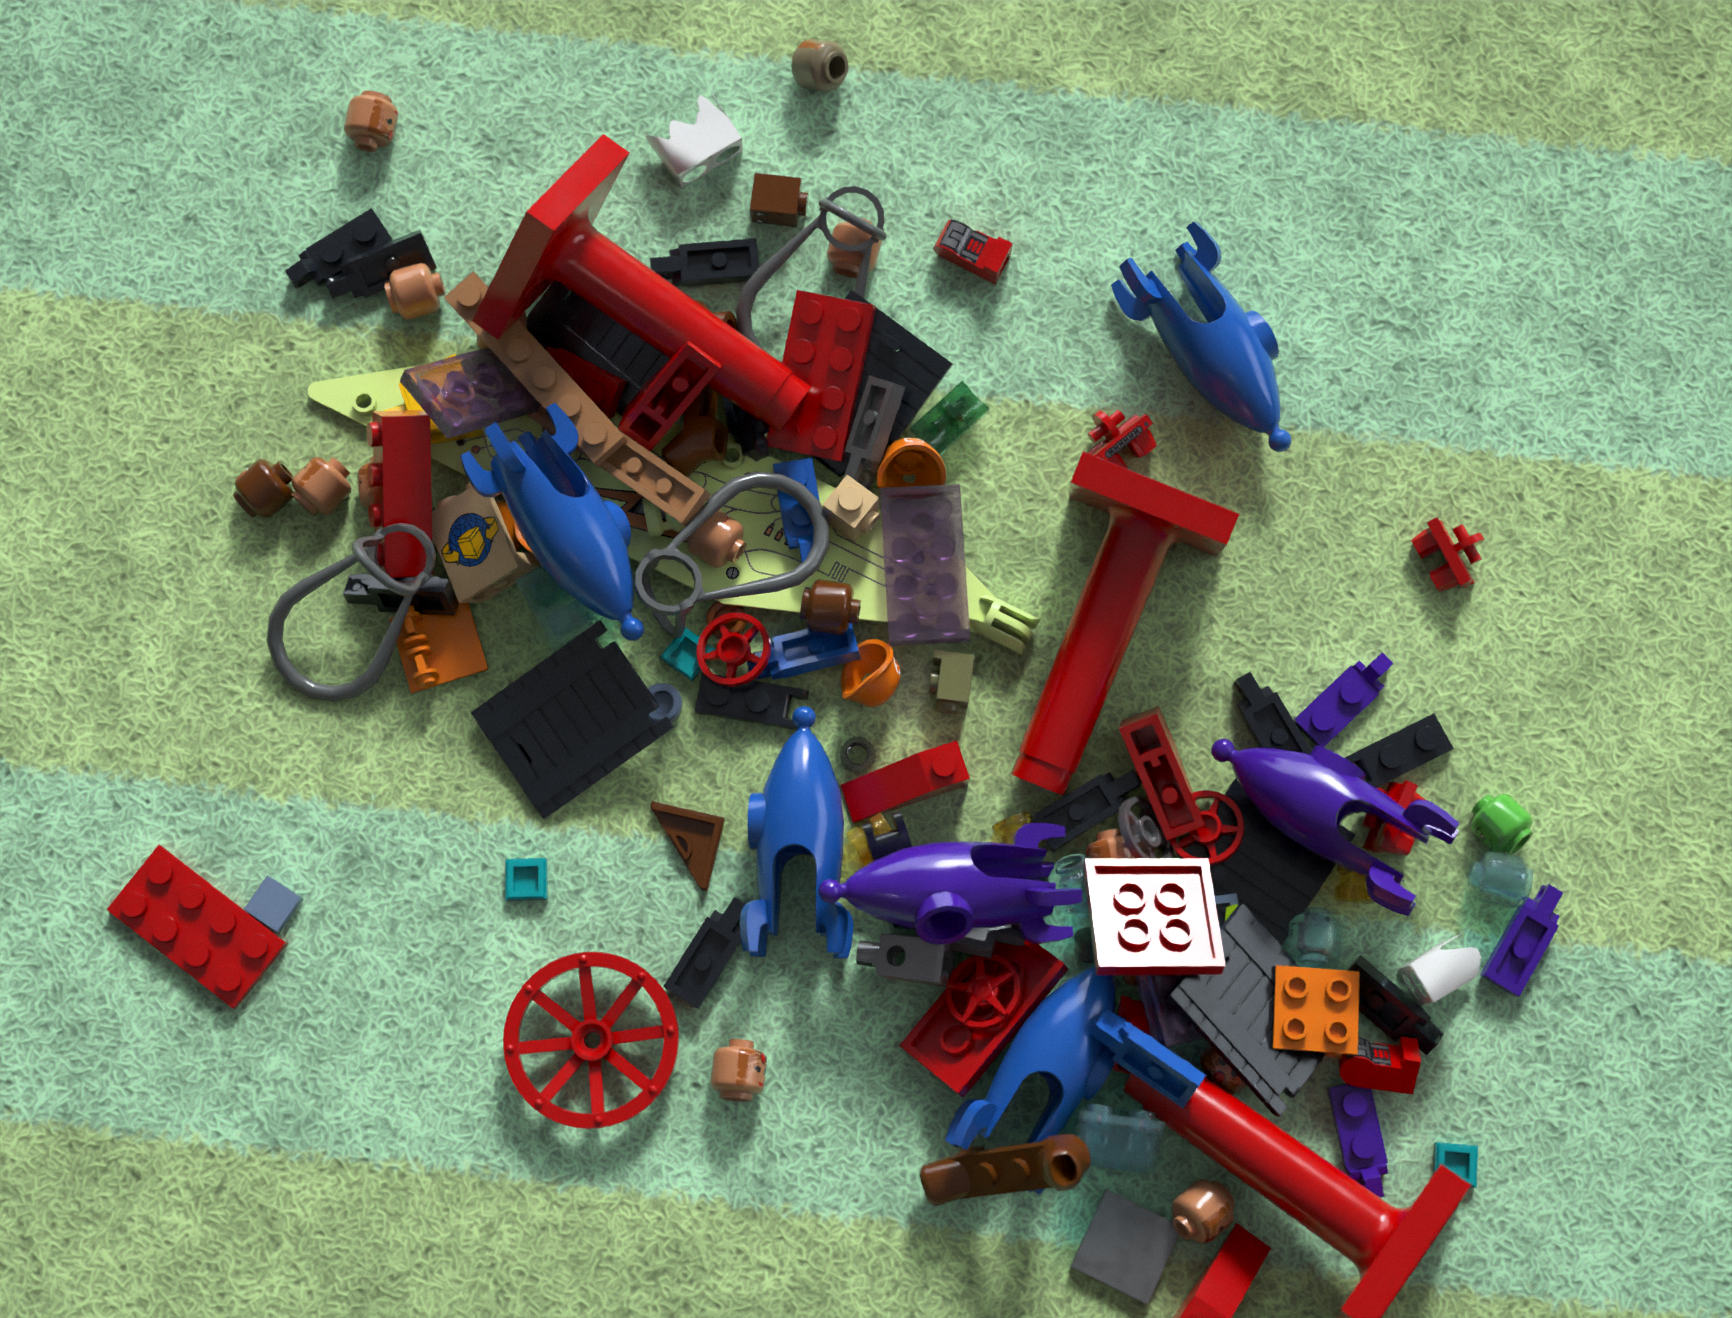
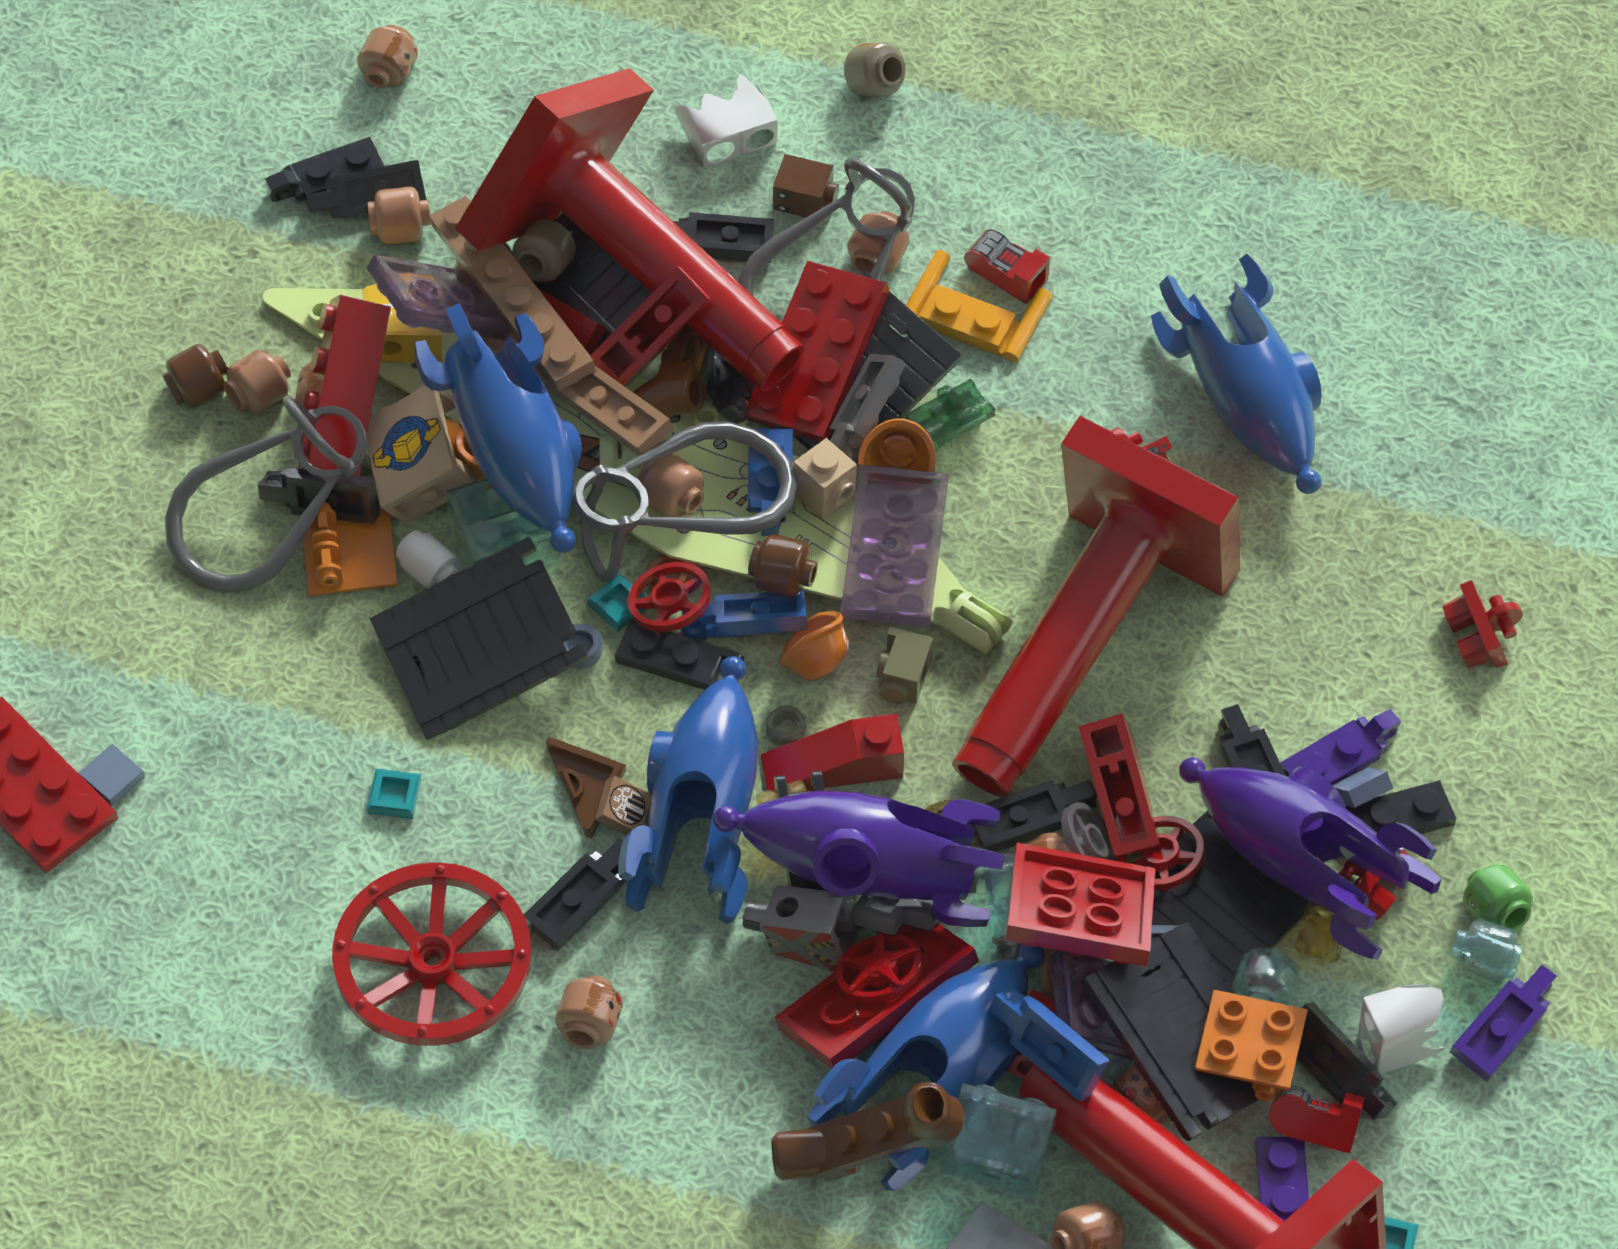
camera: 10 degrees right, 20 degrees down
none -> white brick [396,530,462,589]
none -> dark tan head [512,219,576,283]
none -> medium nougat tile [595,776,652,835]
none -> light orange plate [906,250,1052,363]
none -> sand blue tile [1332,767,1393,808]

